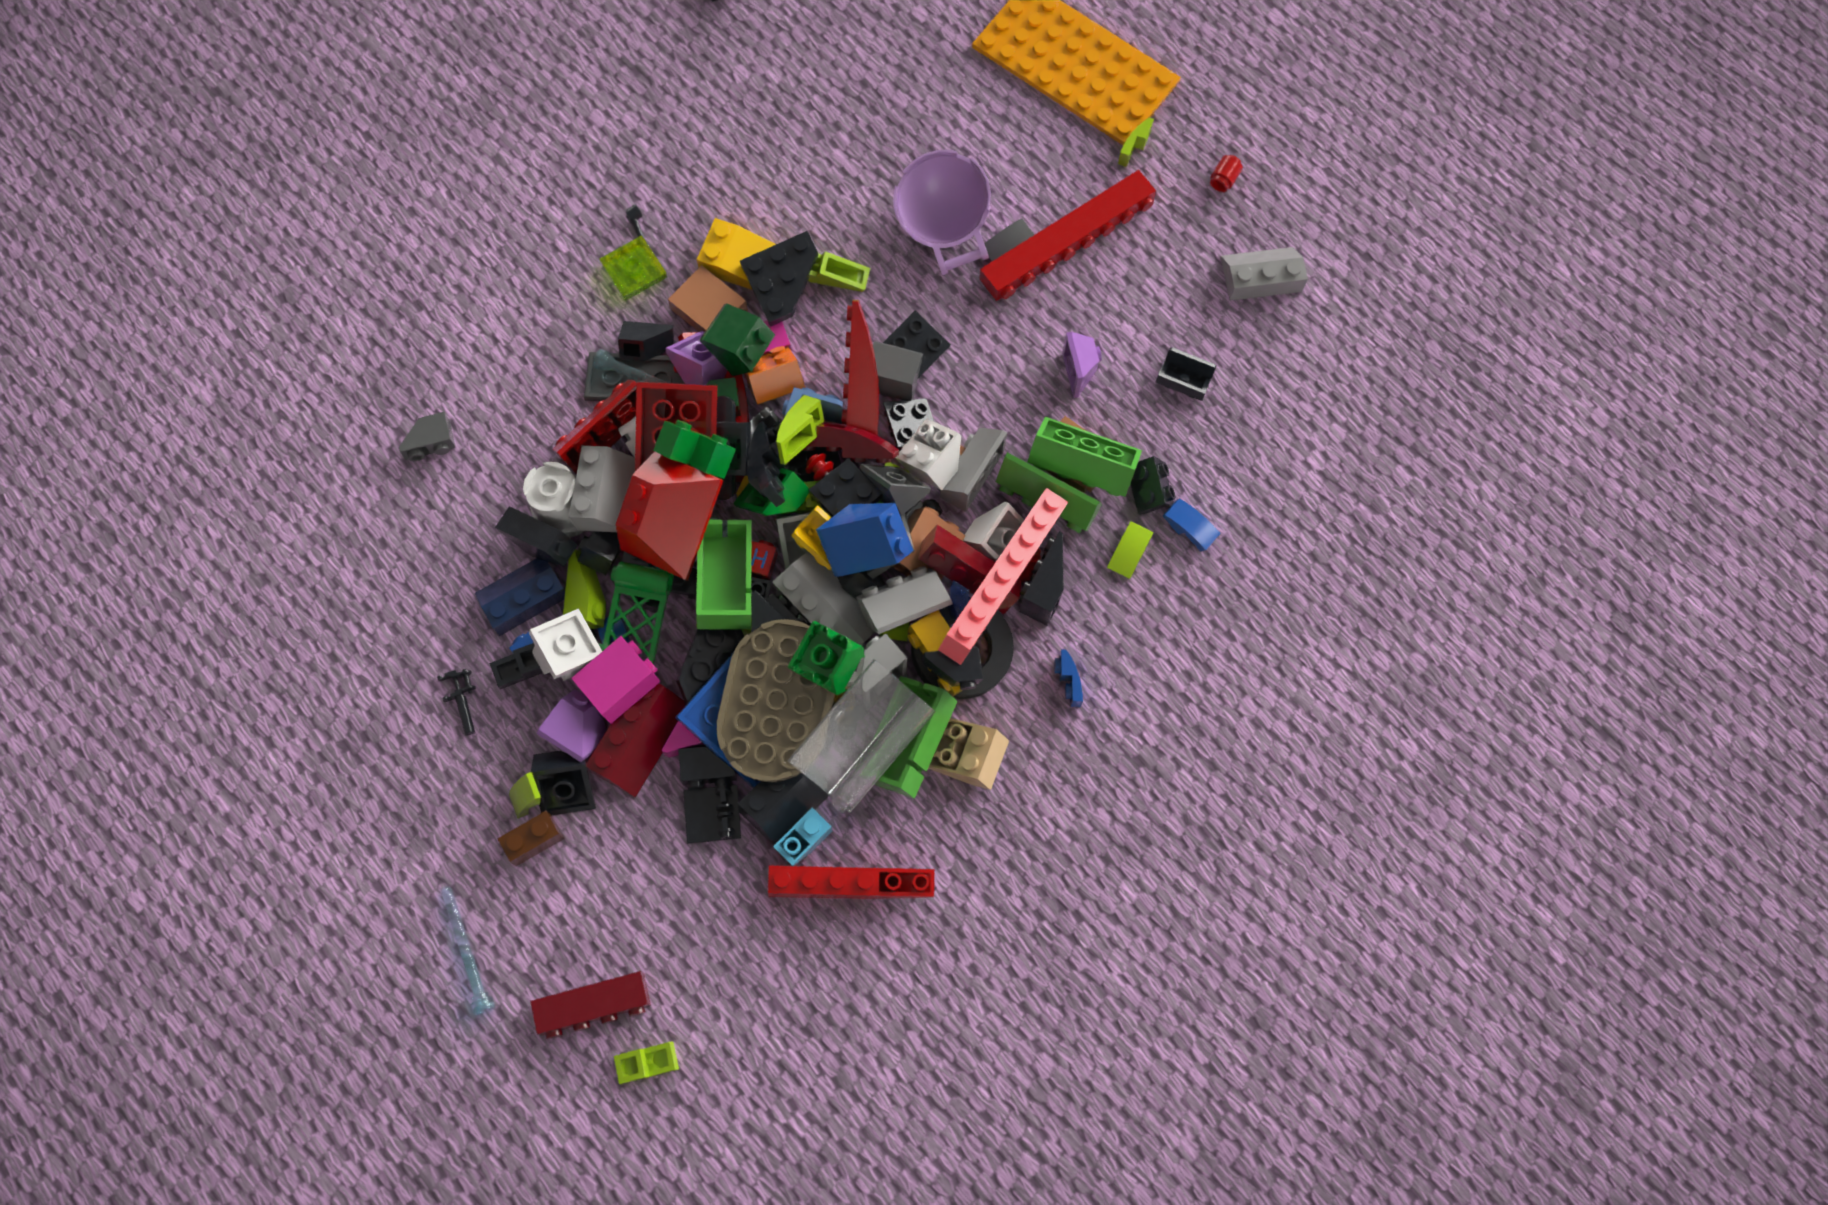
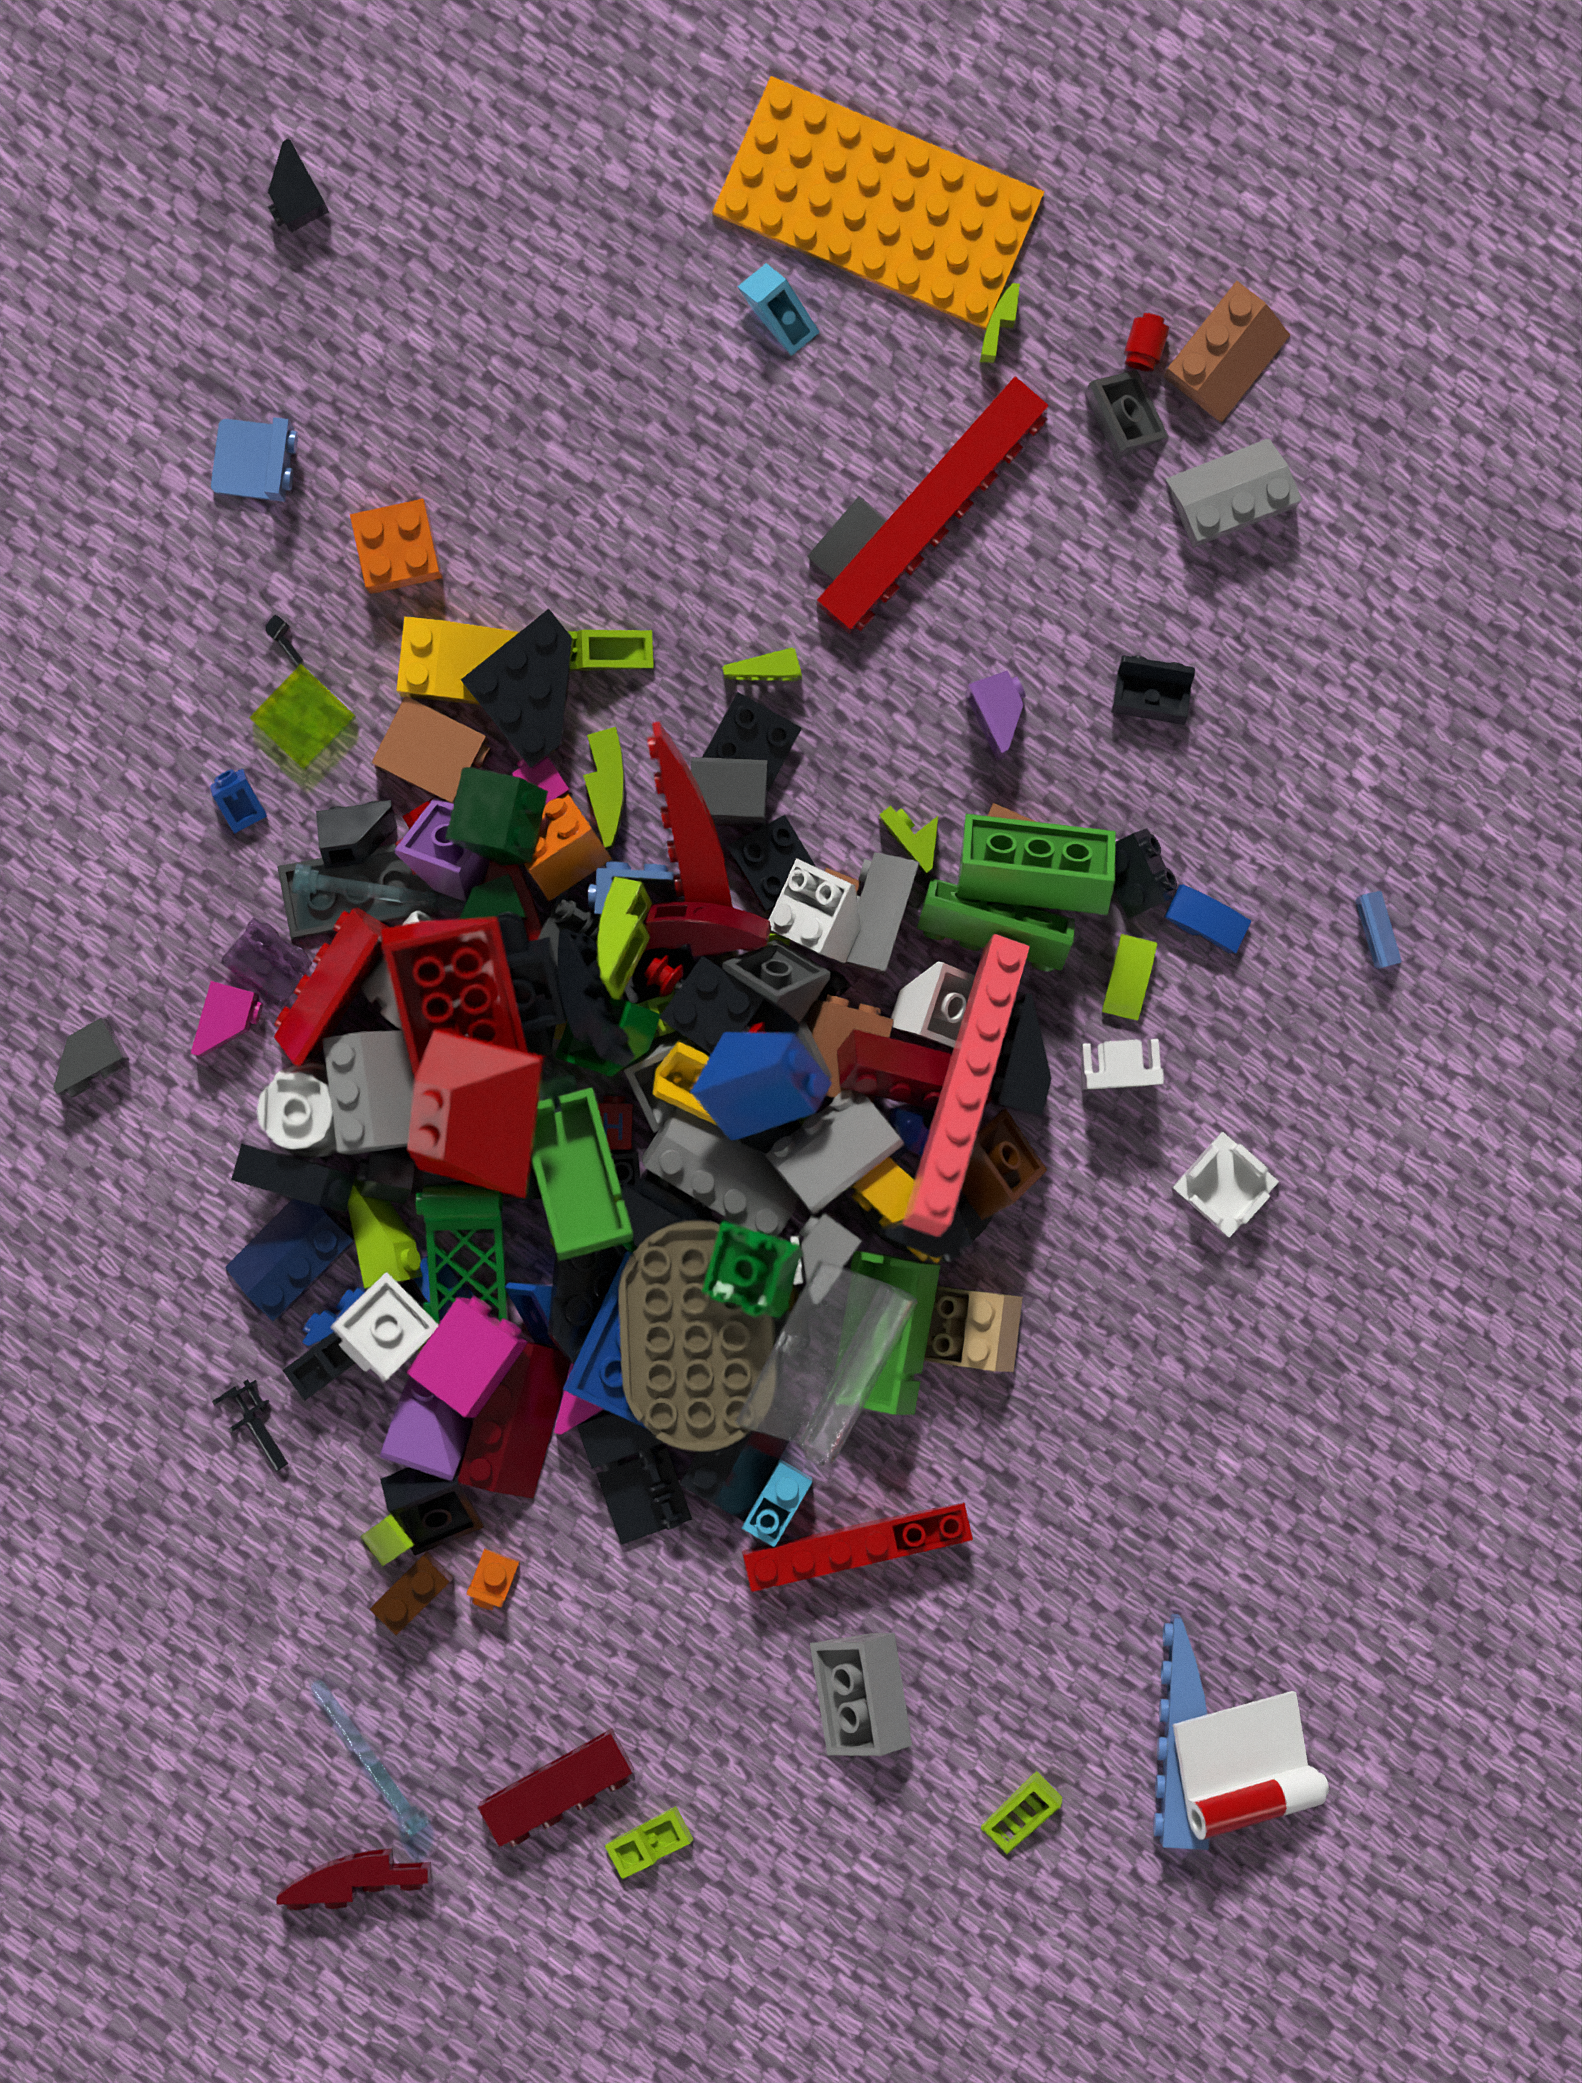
camera: 15 degrees left, 15 degrees up
green brick [653,420,736,479] -> none
lavender windscreen [893,150,991,275] -> none
blue slope [1054,649,1083,707] -> none
none -> dark pink slope [190,981,263,1056]
none -> blue bracket [210,769,267,834]
none -> medium blue bracket [211,417,298,502]
none -> clear purple bracket [221,918,312,1008]
none -> dark red slope [276,1848,431,1910]
none -> orange brick [350,498,443,594]
none -> orange bracket [466,1548,520,1610]
none -> blue slope [505,1283,555,1345]
none -> lime slope [583,727,625,850]
none -> lime slope [722,647,802,681]
none -> medium azure slope [738,263,820,356]
none -> light grey slope [810,1633,912,1756]
none -> lime slope [878,805,938,876]
none -> reddish brown slope [961,1108,1047,1220]
none -> lime slope [981,1771,1063,1854]
none -> white panel [1080,1039,1164,1090]
none -> dark grey slope [1085,370,1169,461]
none -> medium blue slope [1153,1614,1209,1850]
none -> nougat slope [1163,280,1290,423]
none -> white panel [1172,1132,1279,1238]
none -> white door [1173,1691,1329,1840]
none -> medium blue slope [1355,891,1402,969]

